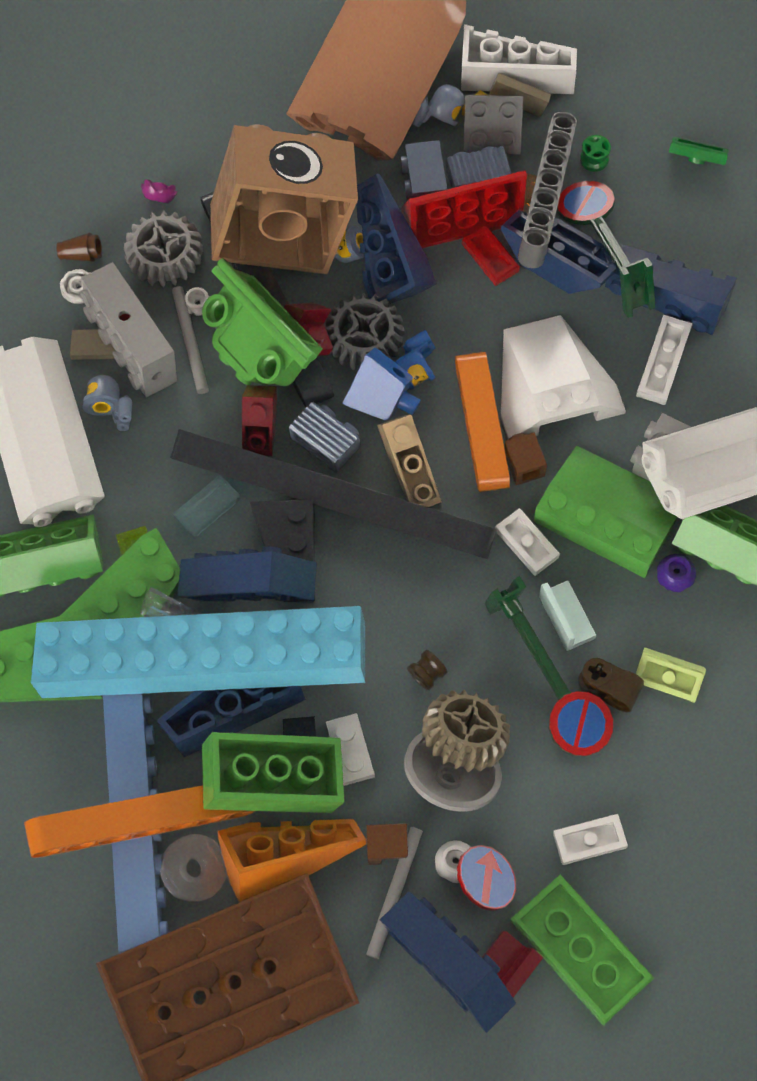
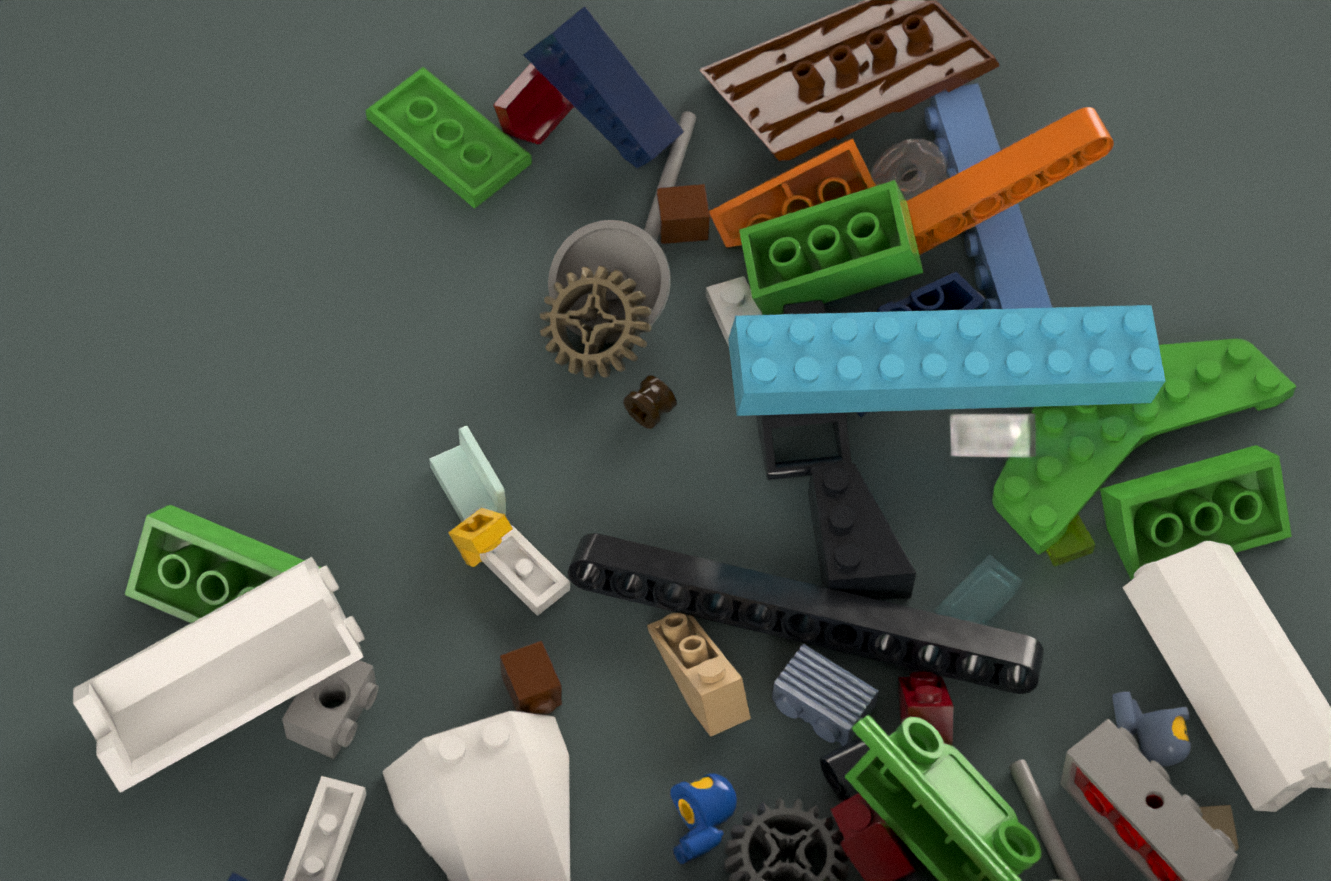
camera: 170 degrees right, 10 degrees down
dark blue wedge [178,547,317,602] -> none
torso [342,347,421,420] -> none
white plate [435,840,470,883] -> none
orange beam [455,352,510,492] -> none
piece [457,845,516,911] -> none
piece [484,576,613,757] -> none
bright green slope [534,446,678,578] -> none
white plate [553,814,628,865] -> none
dark brown piece [578,658,644,712] -> none
yellowish green slope [636,648,706,702] -> none
dark purple plate [657,554,696,592] -> none
none -> yellow bracket [448,507,513,567]

